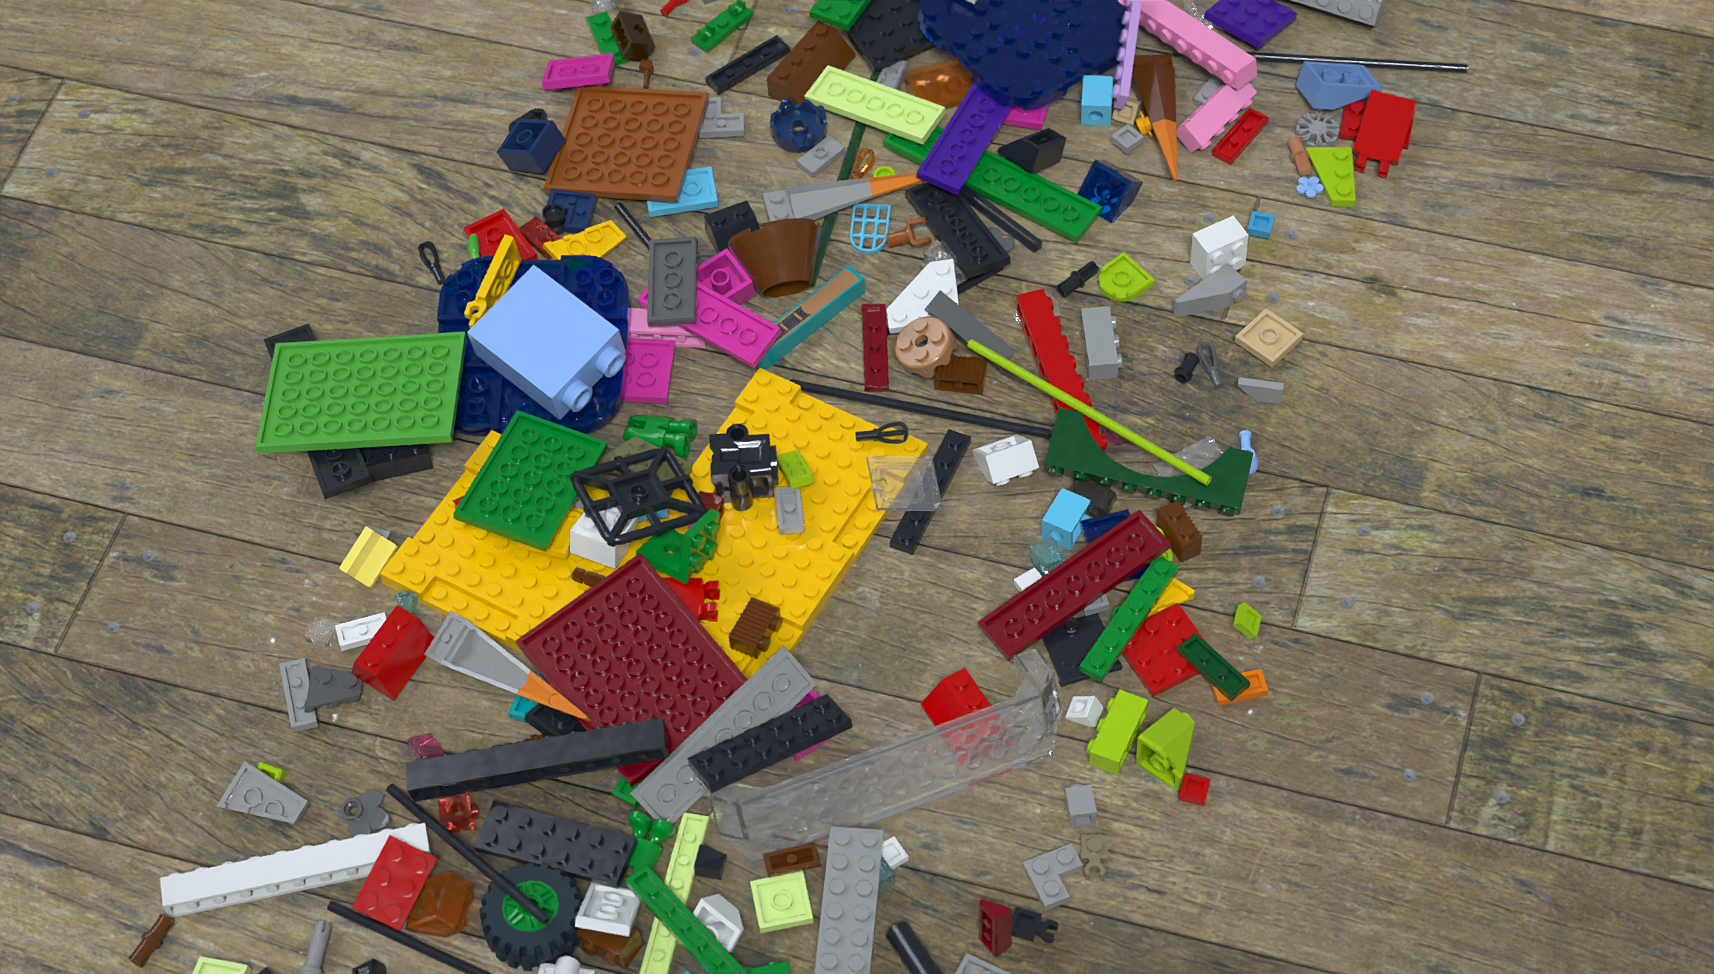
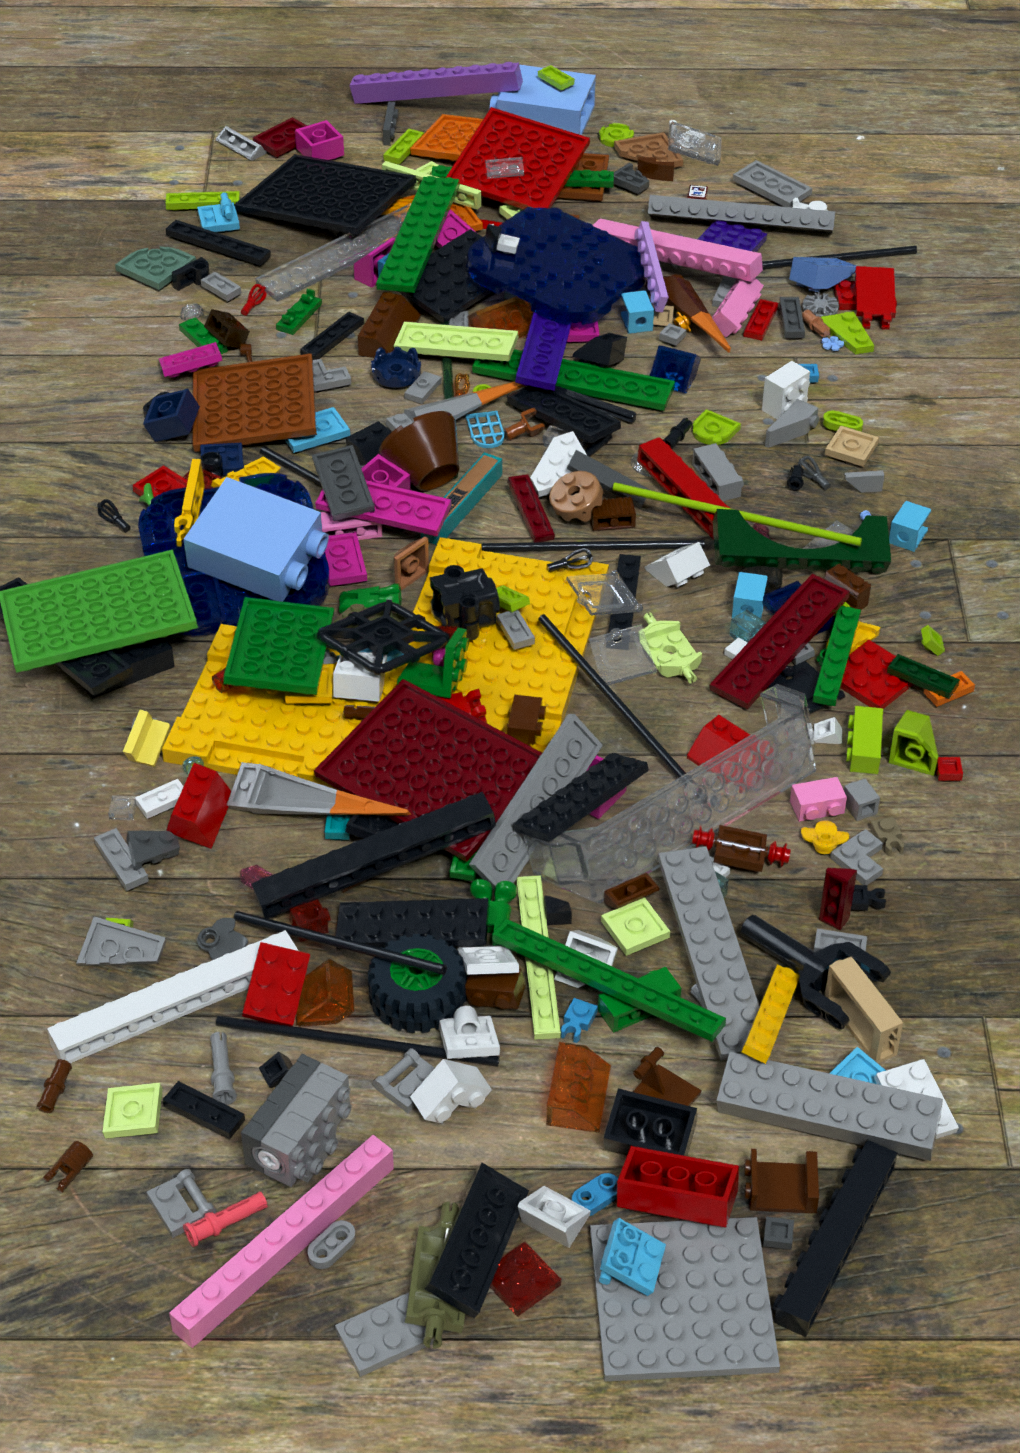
camera: 20 degrees left, 10 degrees down
none -> nougat slope [394,537,429,591]
none -> black piece [538,614,708,804]
none -> clear container [589,624,657,685]
none -> yellowish green plate [638,612,702,683]
none -> reddish brown plate [691,825,791,872]
none -> dark grey plate [779,297,805,339]
none -> bright pink brick [790,777,847,822]
none -> yellow plate [801,820,849,854]
none -> lime plate [823,410,863,432]
none -> medium azure piece [889,501,931,552]

